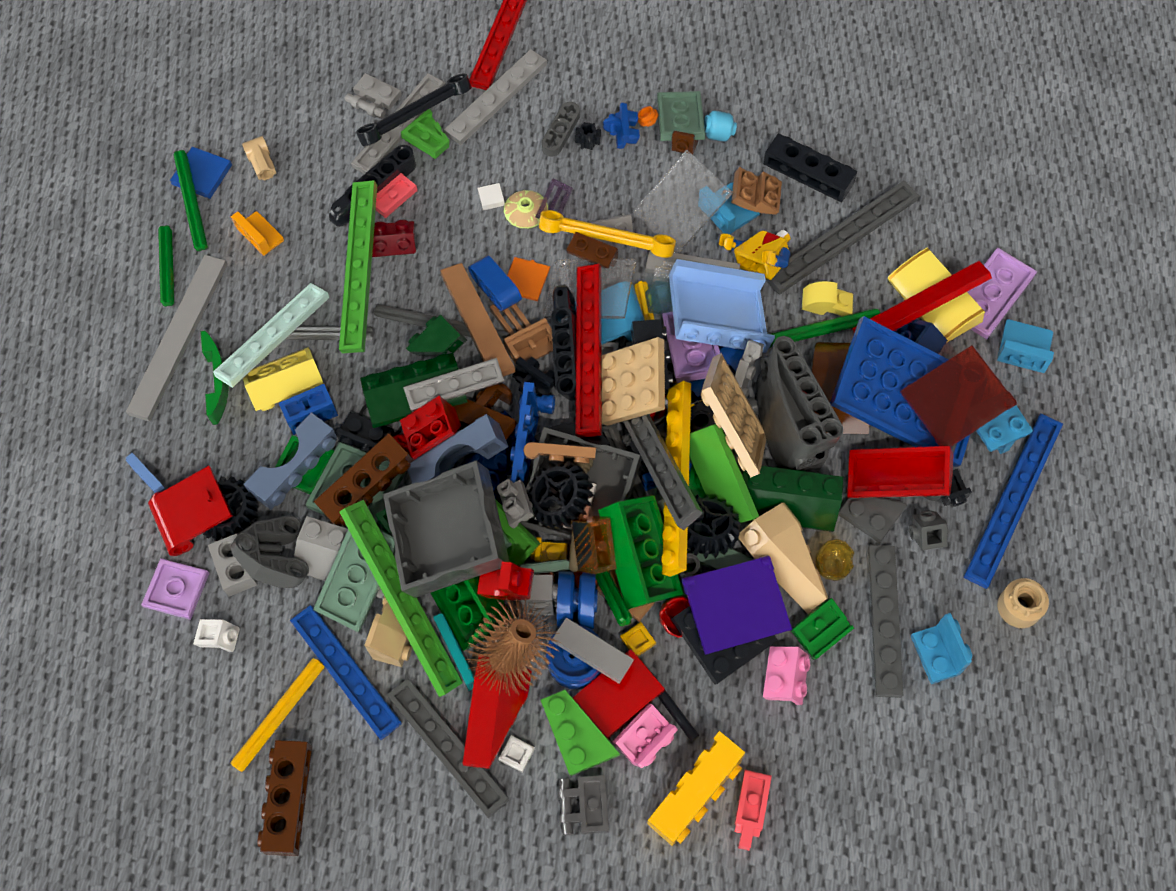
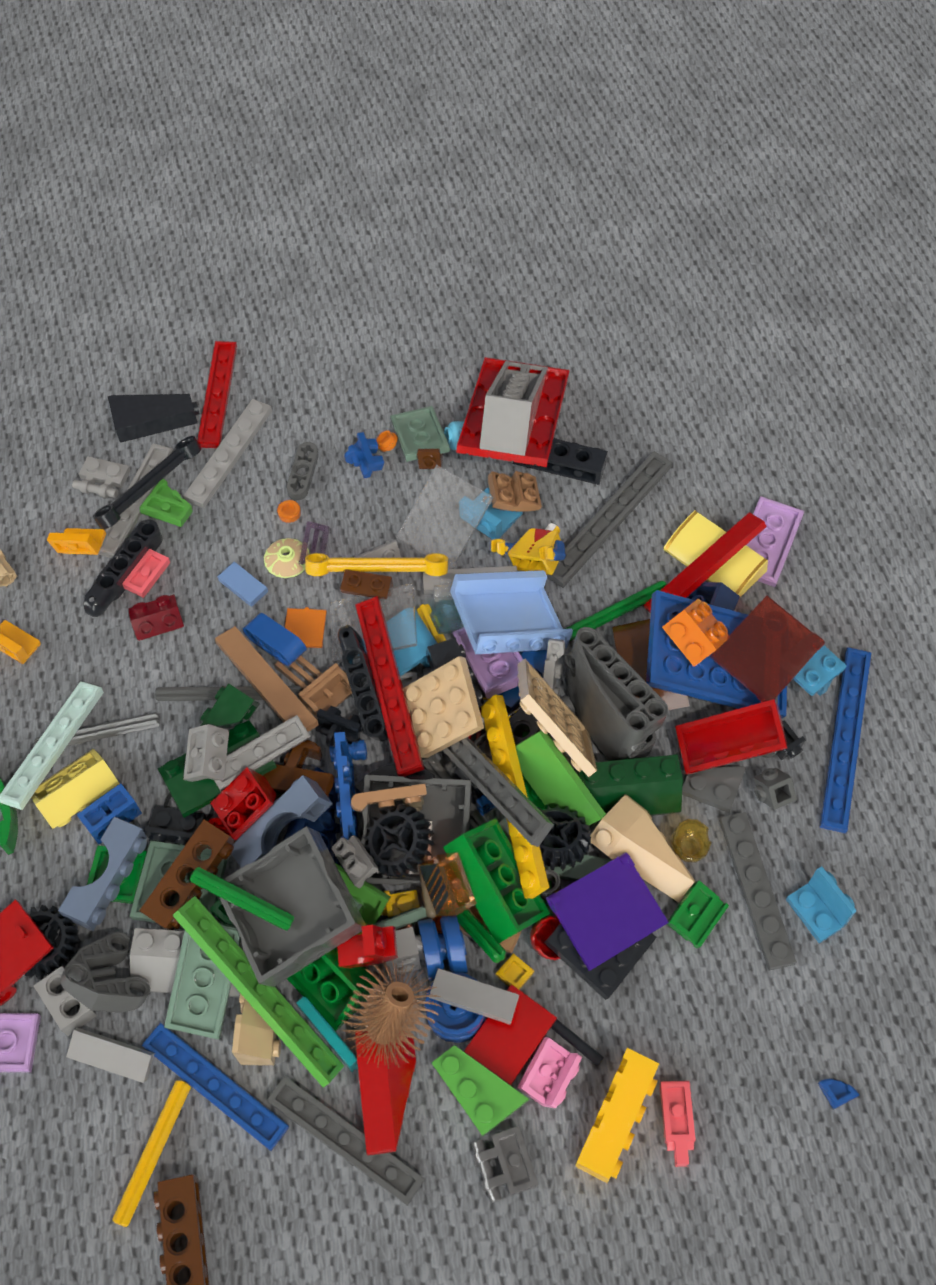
camera: 15 degrees left, 5 degrees down
white bracket [193,619,240,652] -> none
bright green plate [339,180,377,354] -> none
white tile [478,183,505,210] -> none
white tile [499,735,535,773] -> none
black gear [575,122,601,150] -> none
bright pink bracket [763,646,810,705] -> none
light yellow brick [802,281,853,316] -> none
dark azure bracket [997,319,1054,373] -> none
tan piece [997,578,1049,628] -> none
none -> light orange panel [47,528,106,555]
none -> light grey tile [66,1028,155,1083]
none -> black slope [107,394,200,443]
none -> light grey bracket [183,724,229,782]
none -> green axle [190,867,294,931]
none -> medium blue tile [217,562,268,607]
none -> orange tile [277,500,301,523]
none -> piece [456,357,570,467]
none -> orange bracket [662,599,729,667]
none -> blue tile [818,1079,859,1110]

